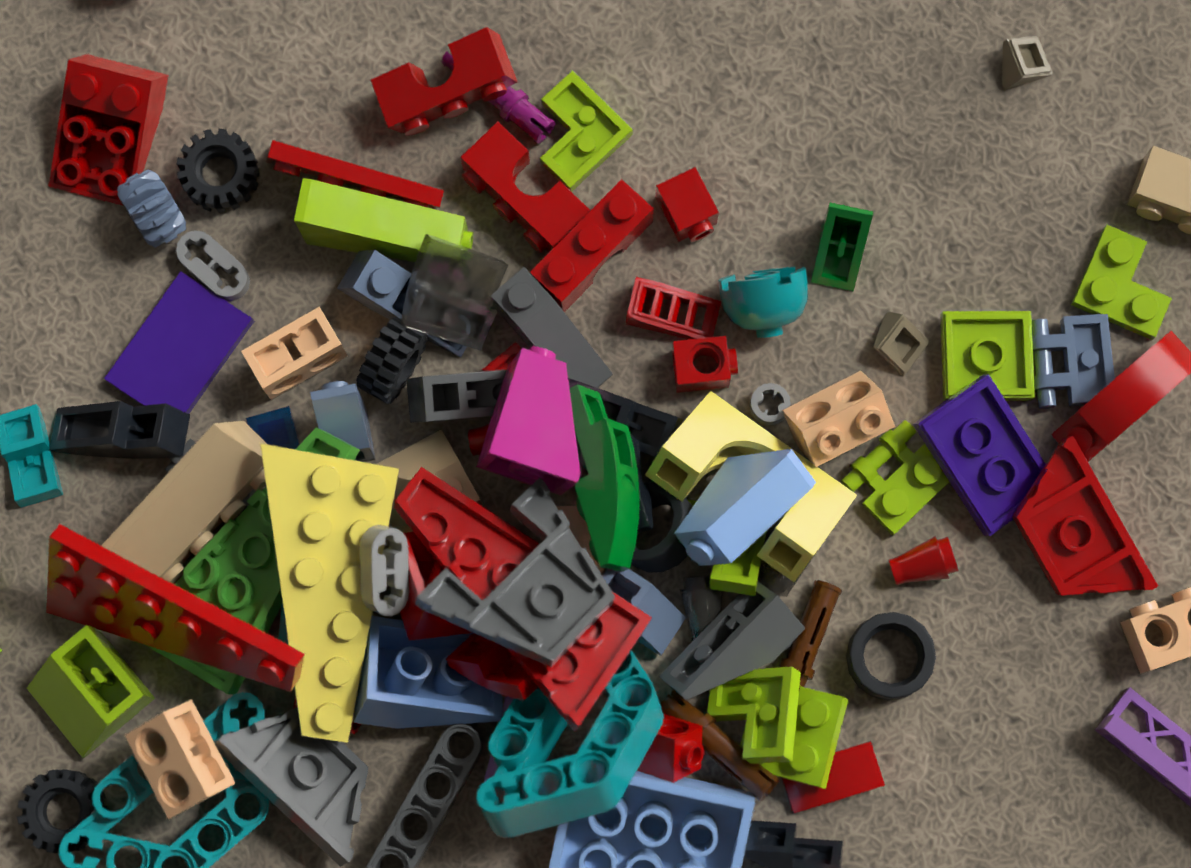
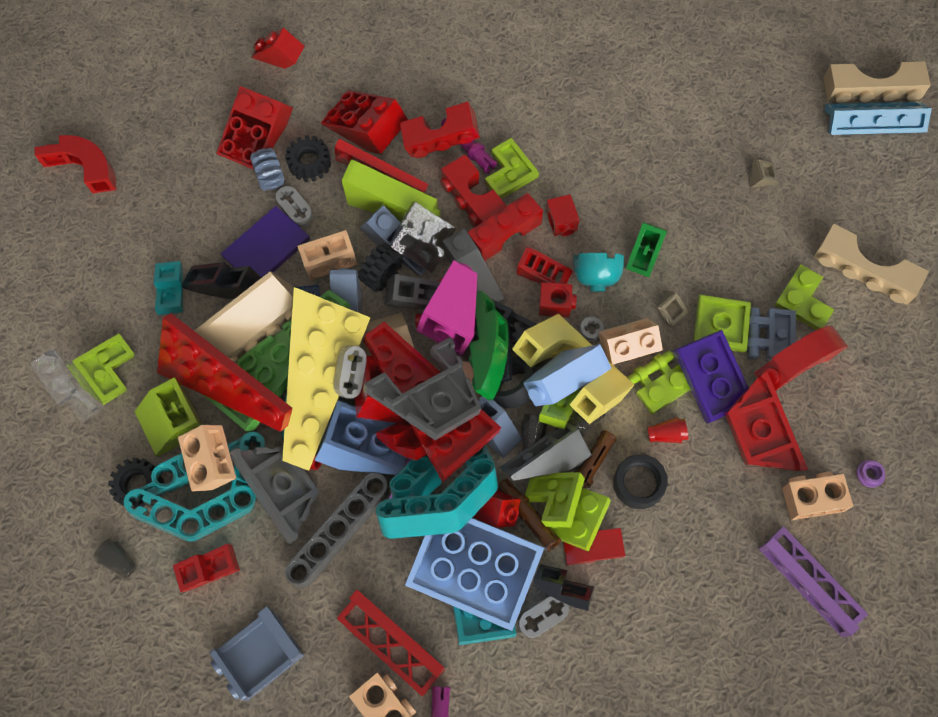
camera: 10 degrees right, 10 degrees down
none -> red slope [321,90,408,154]

